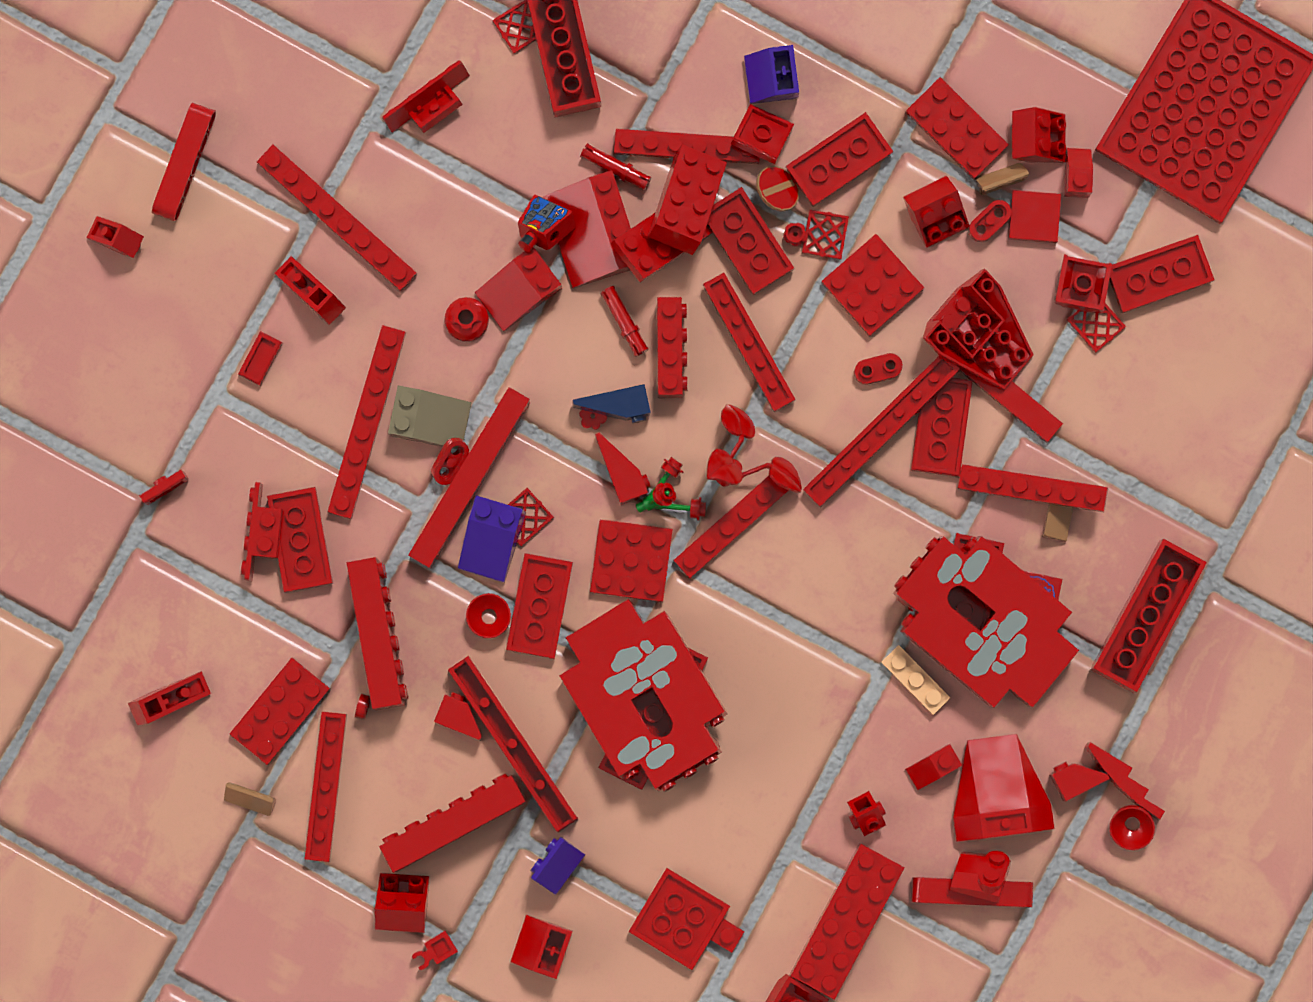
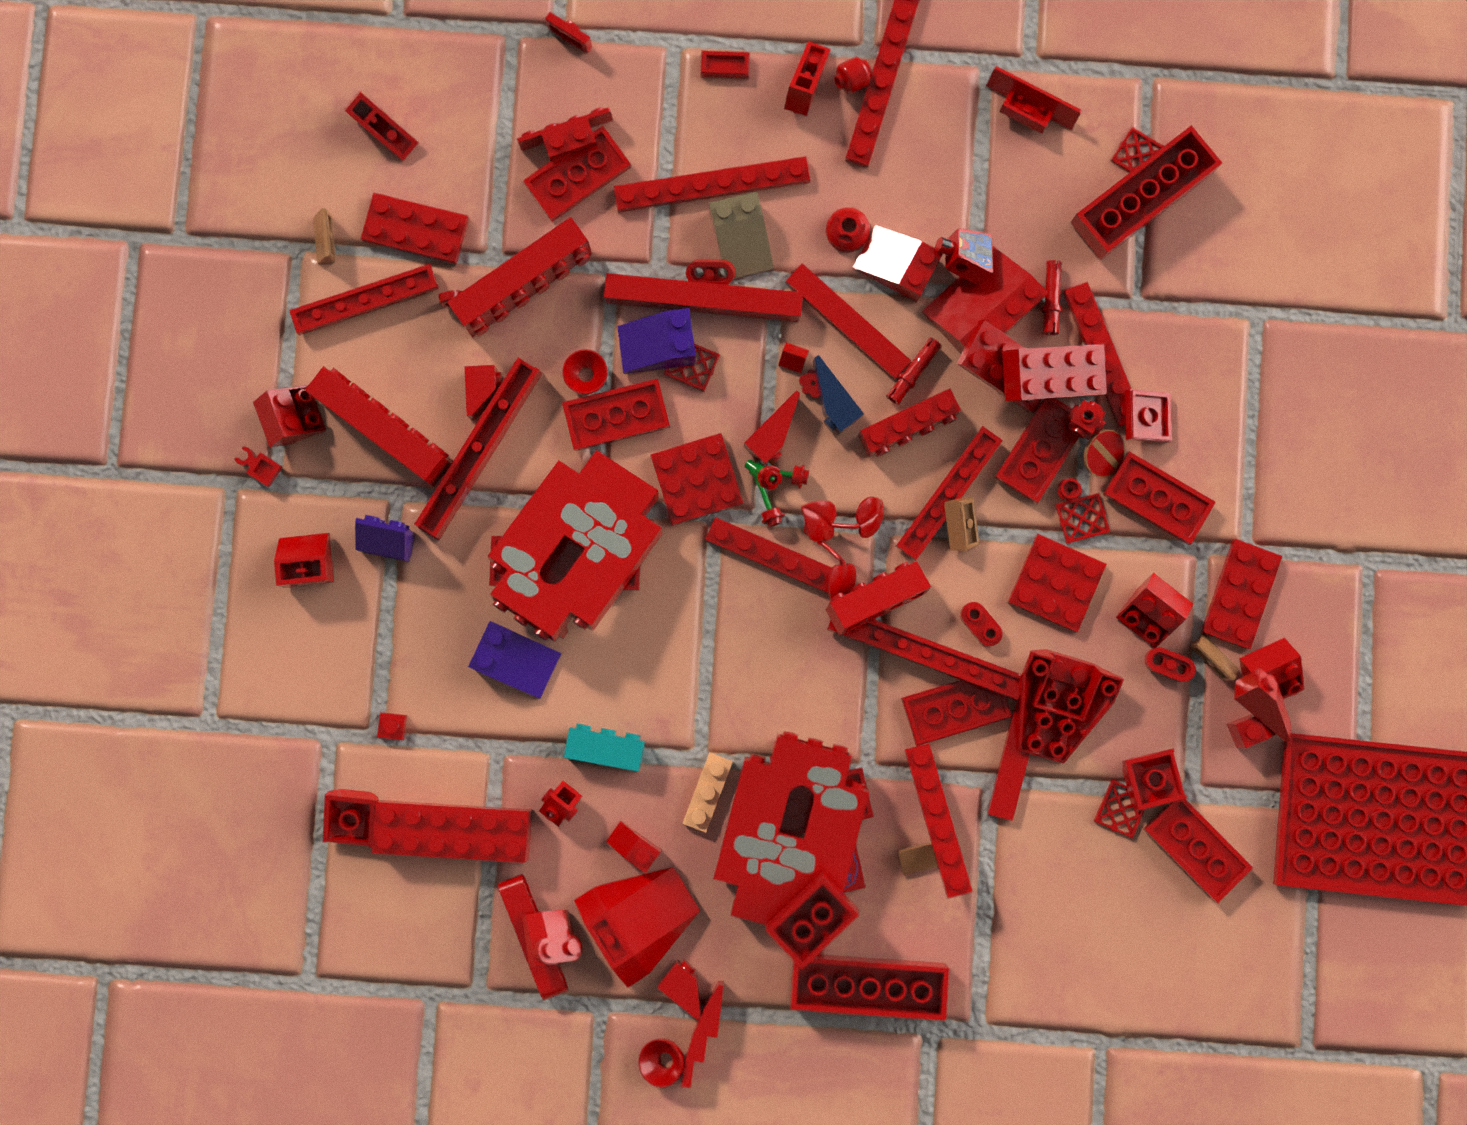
camera: 65 degrees right, 0 degrees up
red plate [628,868,730,970] -> none
dark purple slope [744,45,799,104] -> none
red tile [1008,190,1061,243] -> none
none -> dark purple slope [468,621,562,699]
none -> teal brick [564,723,645,772]
none -> red brick [766,871,860,969]
none -> red slope [778,342,809,374]
none -> red tile [785,263,912,380]
none -> red brick [826,561,931,636]
none -> red head [834,57,872,94]
none -> medium nougat slope [944,497,979,551]
none -> red brick [1068,400,1106,440]
none -> red slope [1234,668,1291,742]

